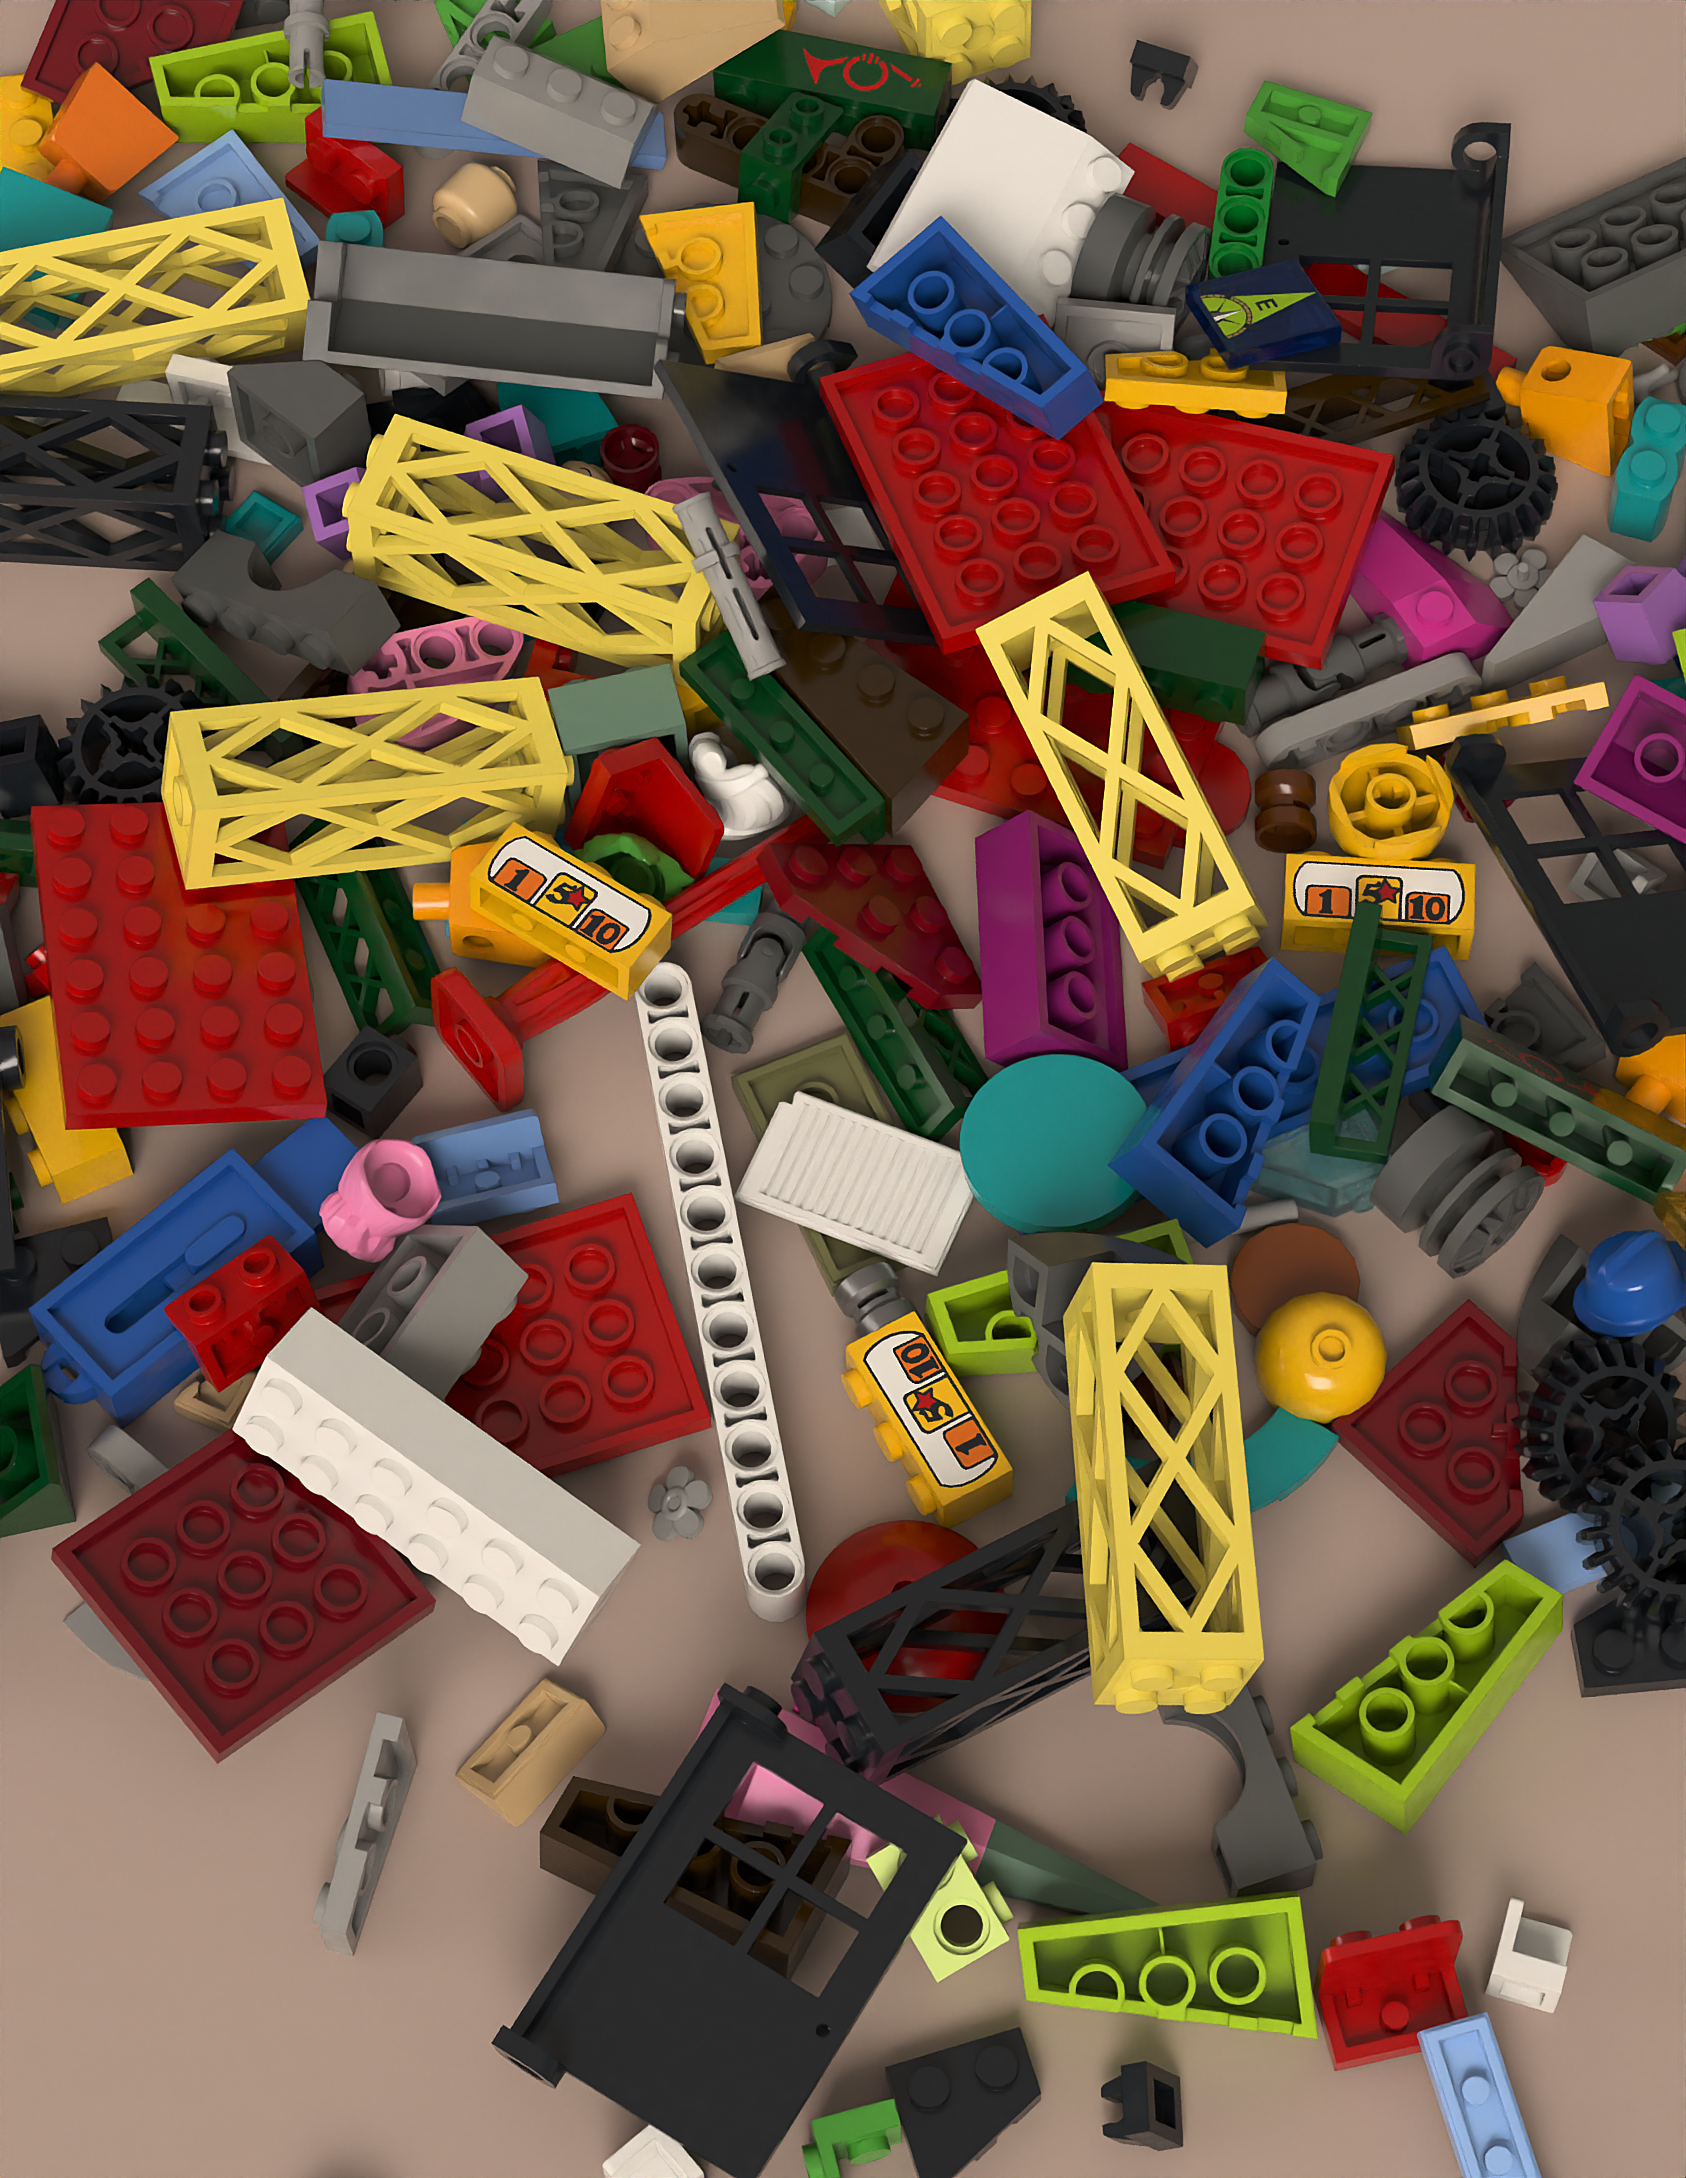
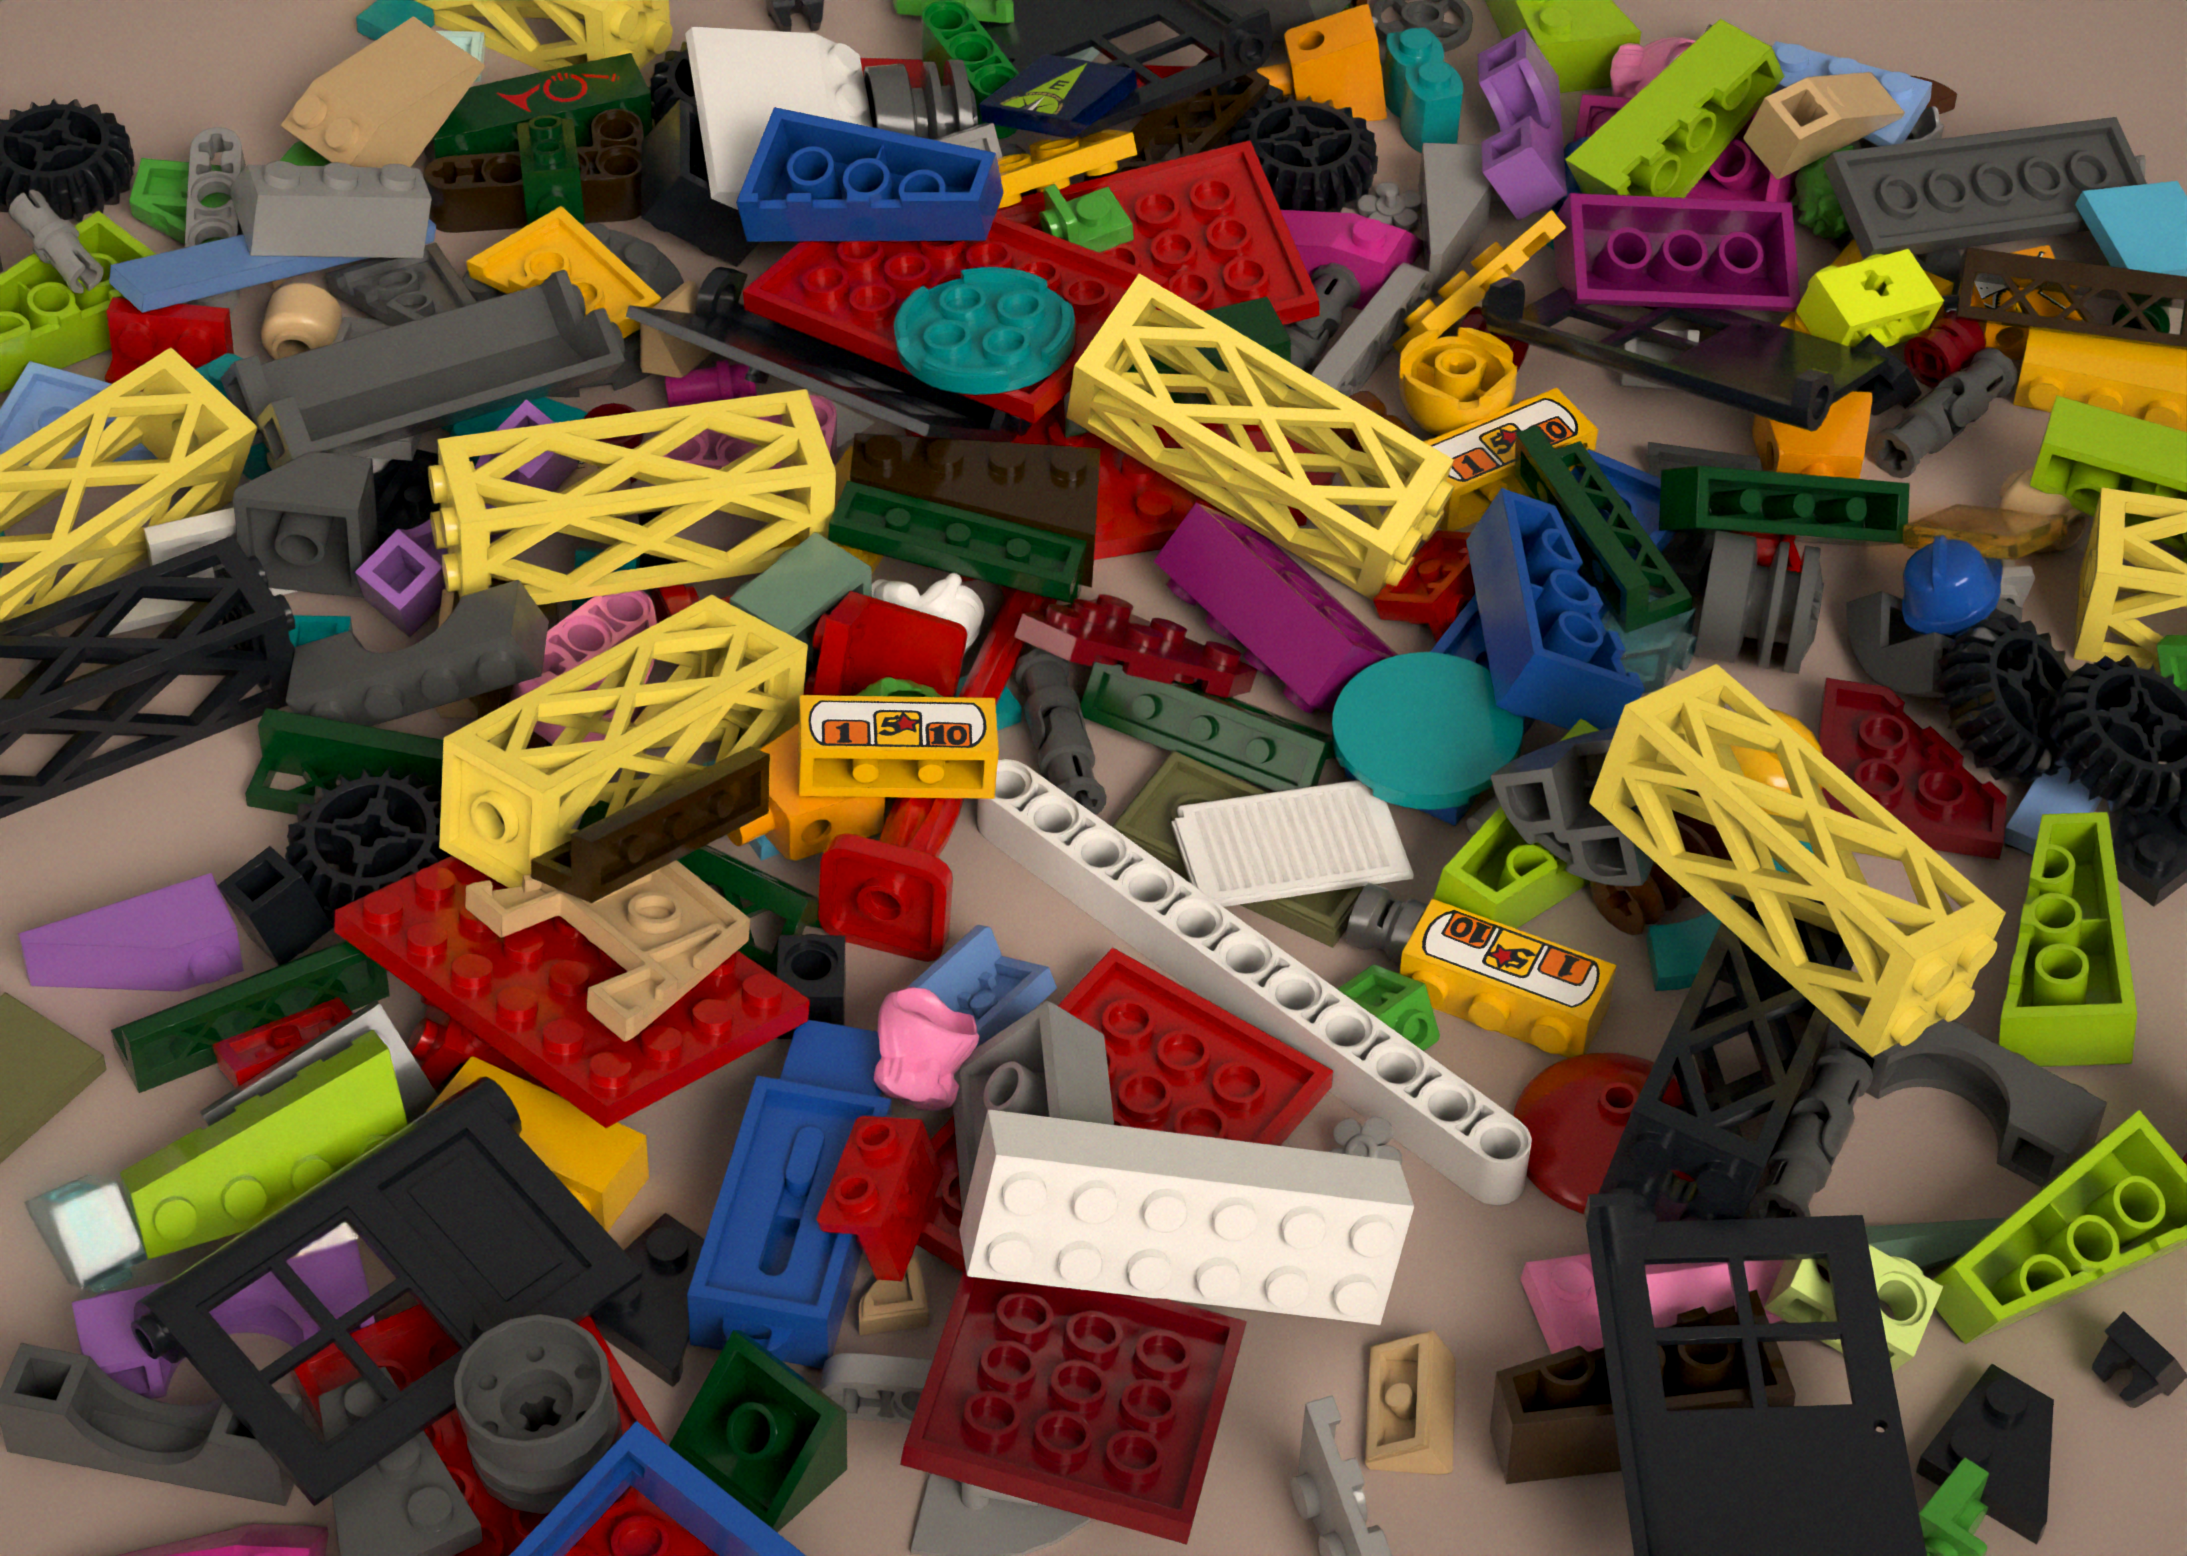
camera: 40 degrees left, 15 degrees down
light grey pin [672,491,786,681] -> none
none -> tan wing [465,860,750,1042]
none -> dark brown fence [531,747,770,903]
none -> teal tile [894,267,1076,395]
none -> bright green bracket [1039,184,1134,253]
none -> bright green bracket [1338,964,1440,1051]
none -> dark grey piece [1748,1048,1873,1218]

